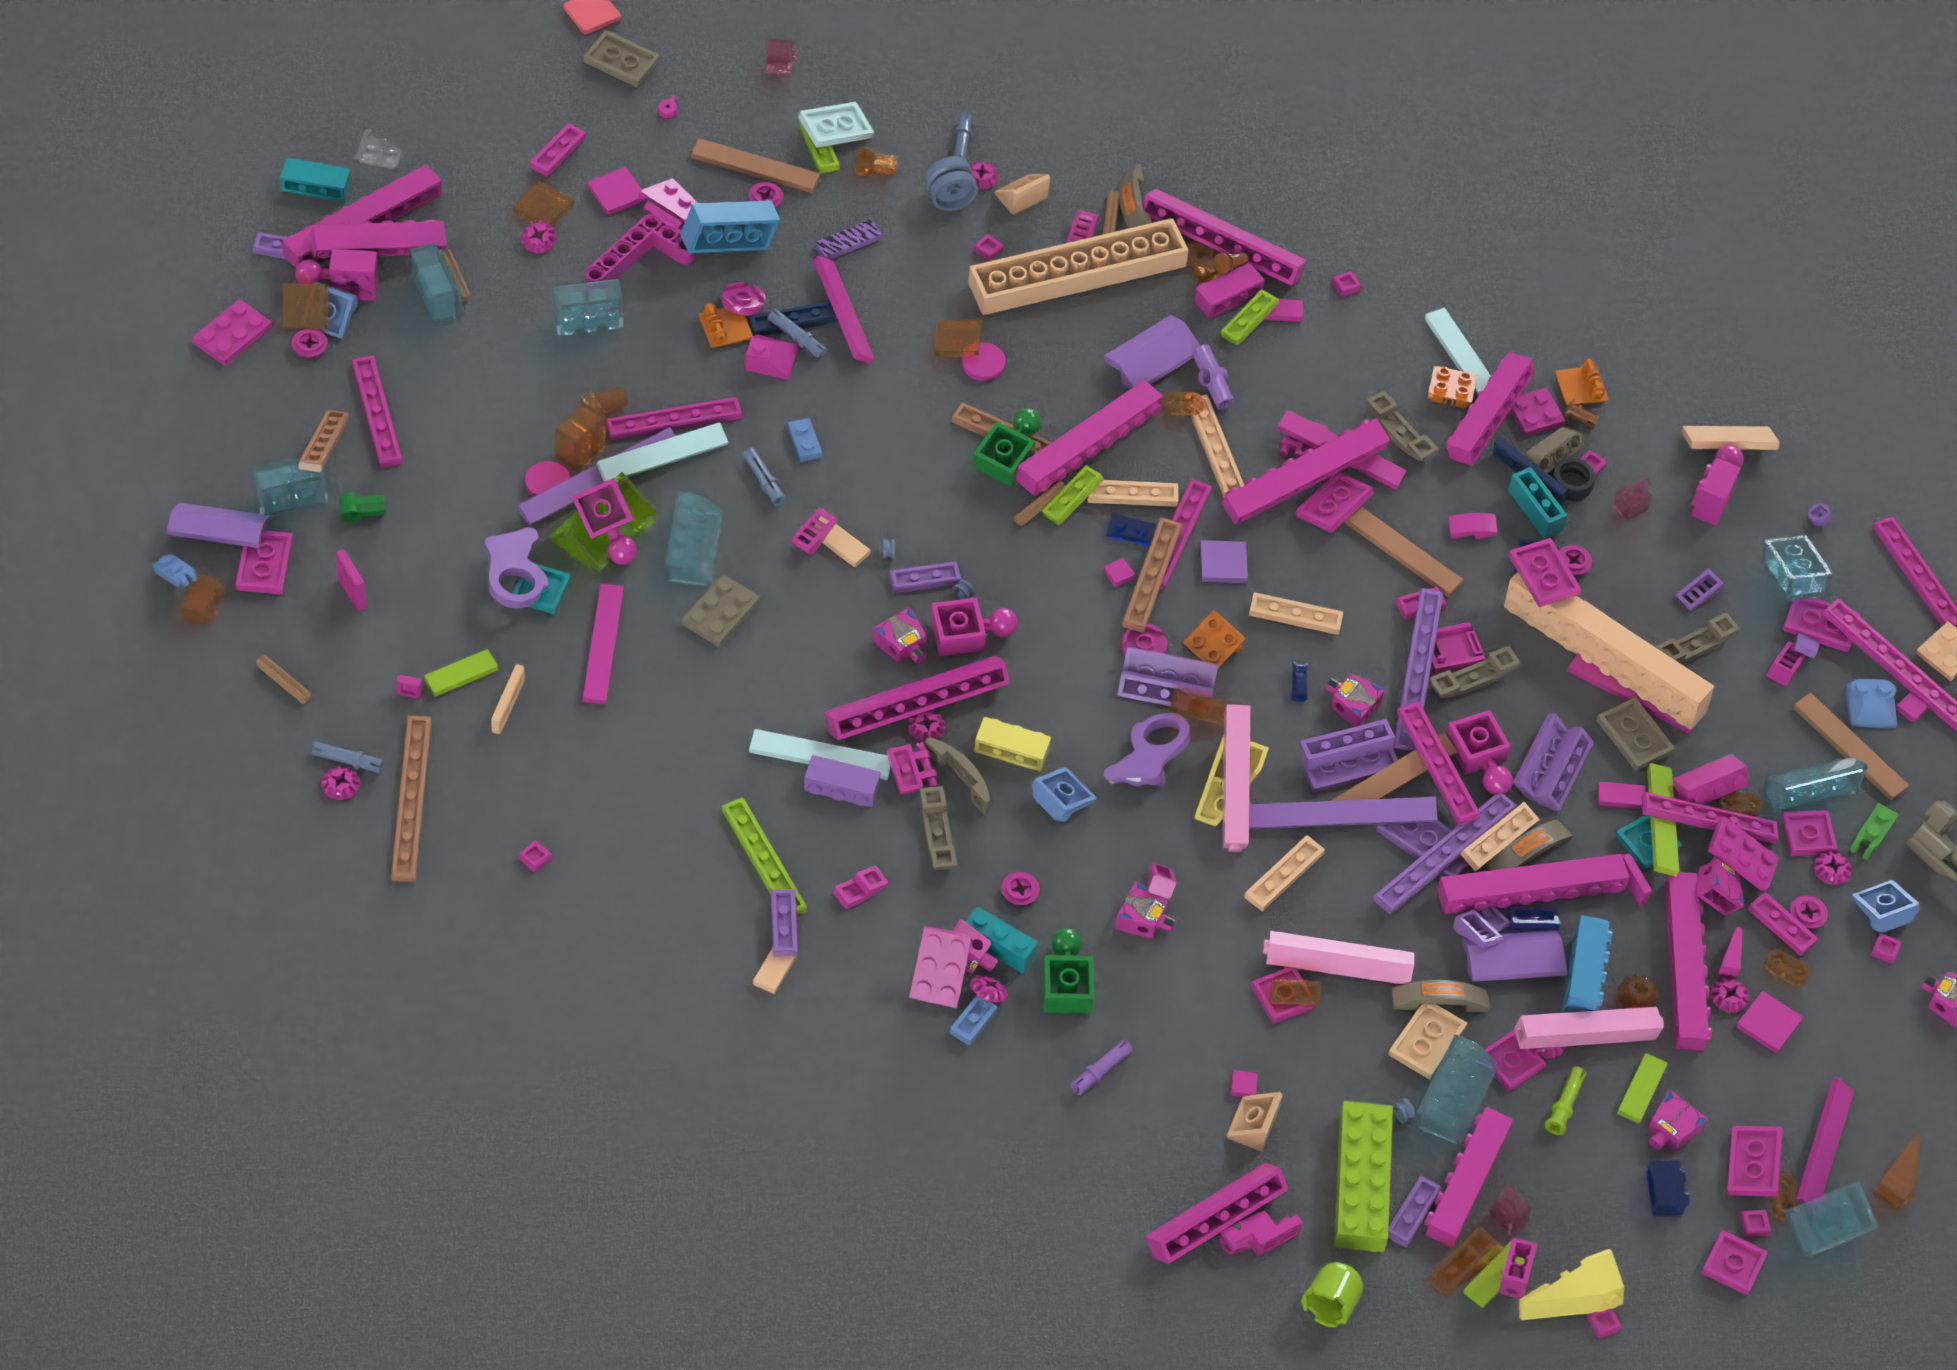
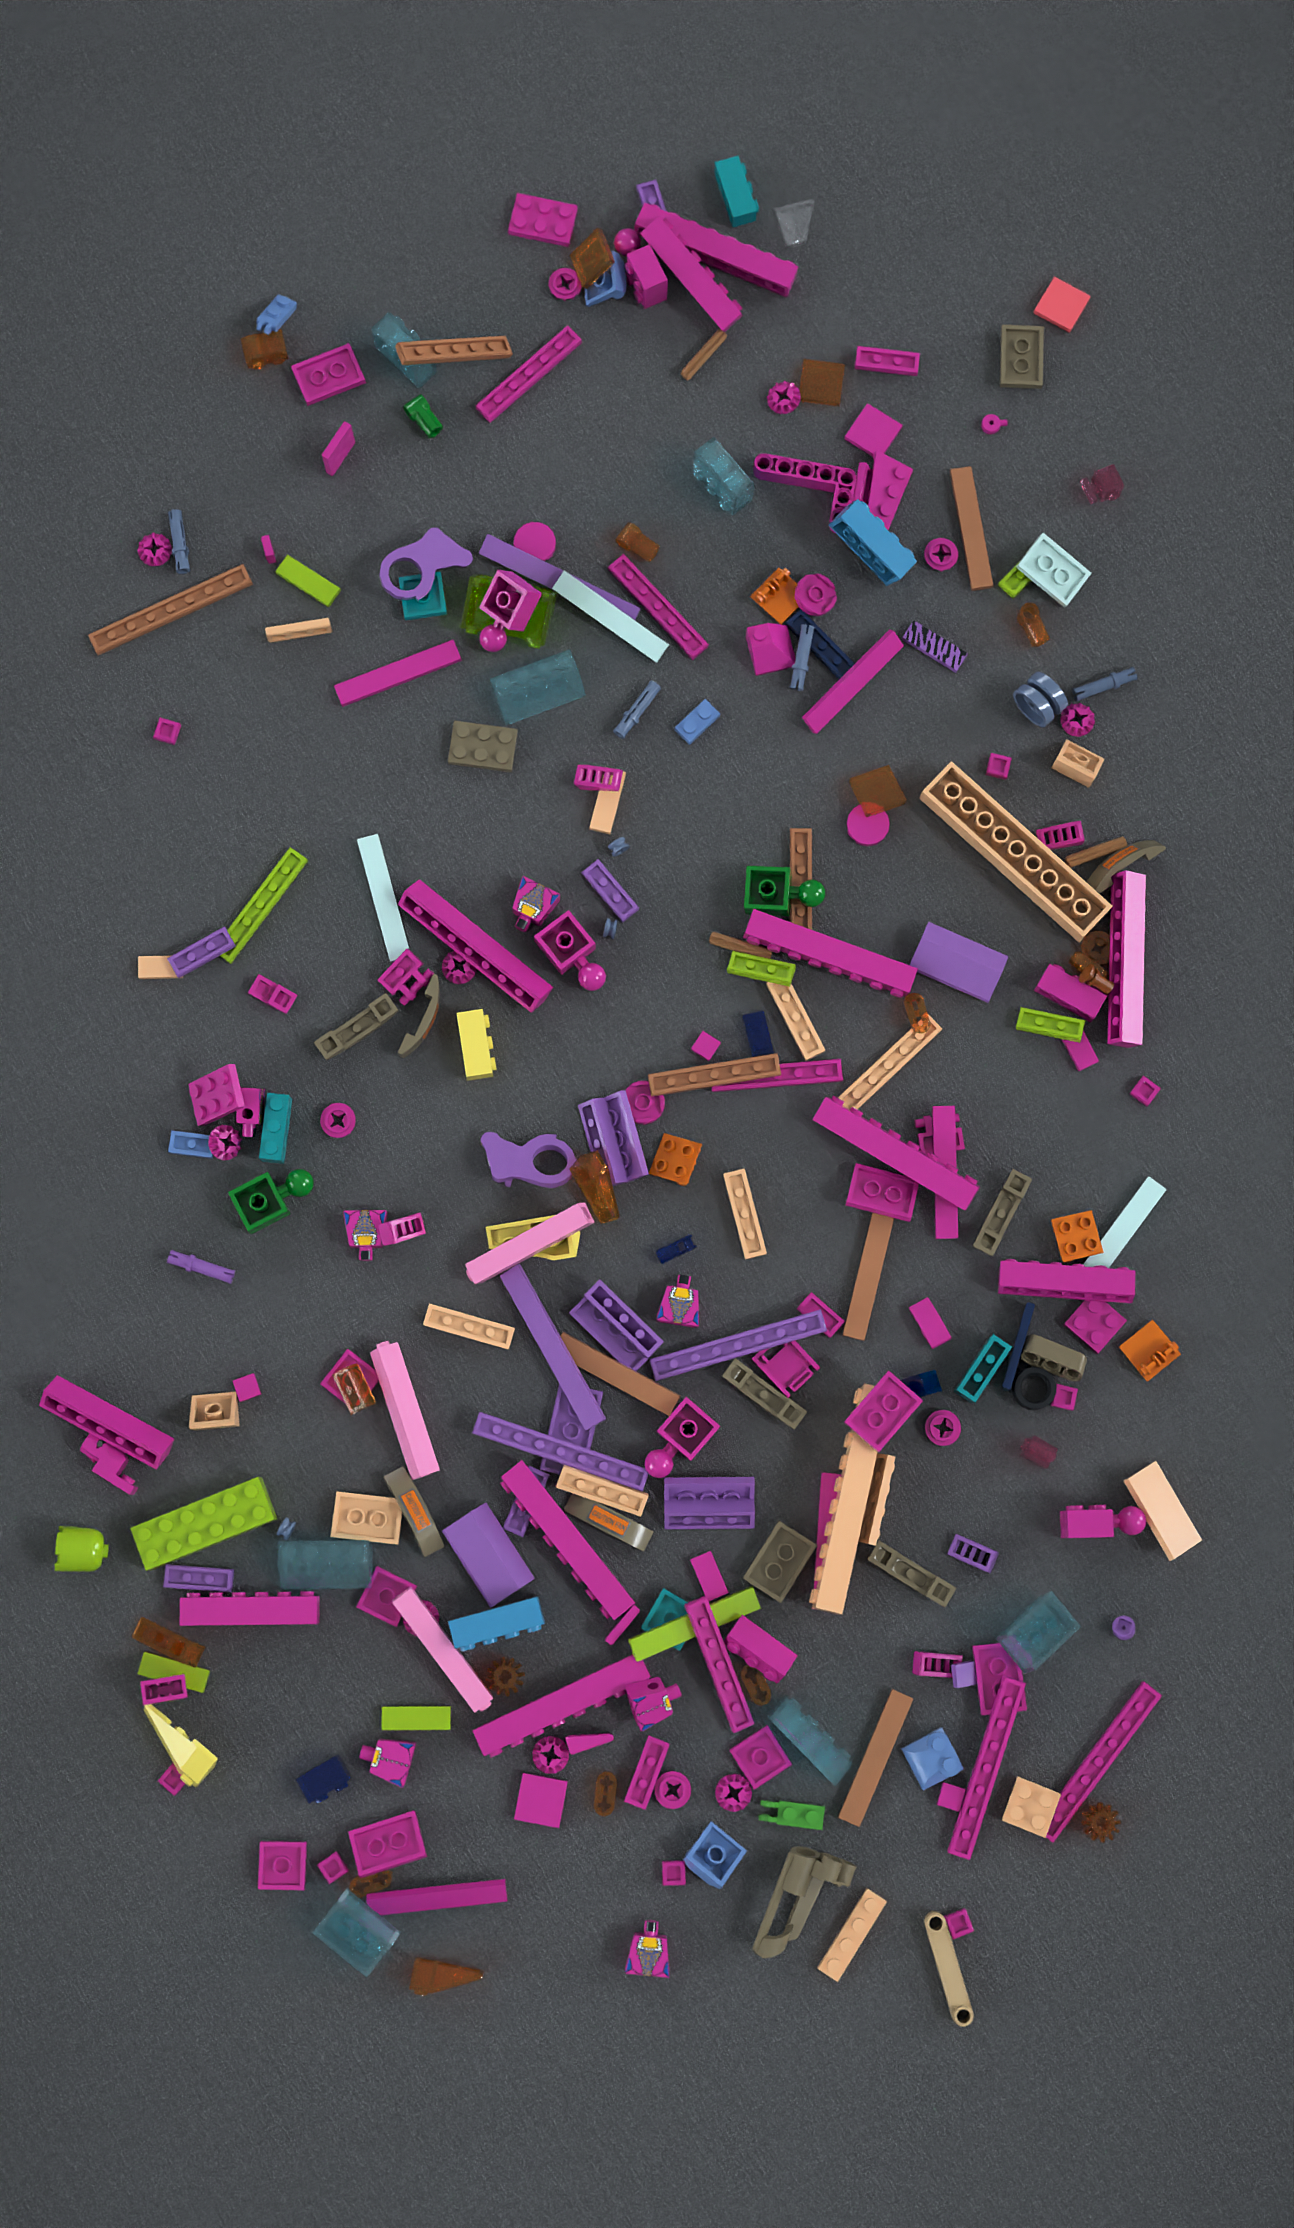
camera: 65 degrees right, 25 degrees up
medium lavender slope [167,503,270,548] -> none
medium nougat axle [256,655,312,704] -> none
clear light blue brick [410,242,462,326] -> none
clear orange brick [555,403,607,471] -> none
medium lavender brick [804,755,881,807] -> none
medium blue slope [1031,767,1097,821] -> none
medium lavender piece [1192,344,1235,410] -> none
medium lavender tile [1200,540,1248,583] -> none
dark pink tile [1397,701,1480,826] -> none
medium lavender slope [1453,909,1503,948] -> none
clear pink brick [1489,1185,1532,1234] -> none
clear blue plate [1508,907,1560,931] -> none
lime pin [1544,1066,1587,1135] -> none
dark orange pin [1564,399,1599,429] -> none
dark pink plate [1708,816,1779,892] -> none

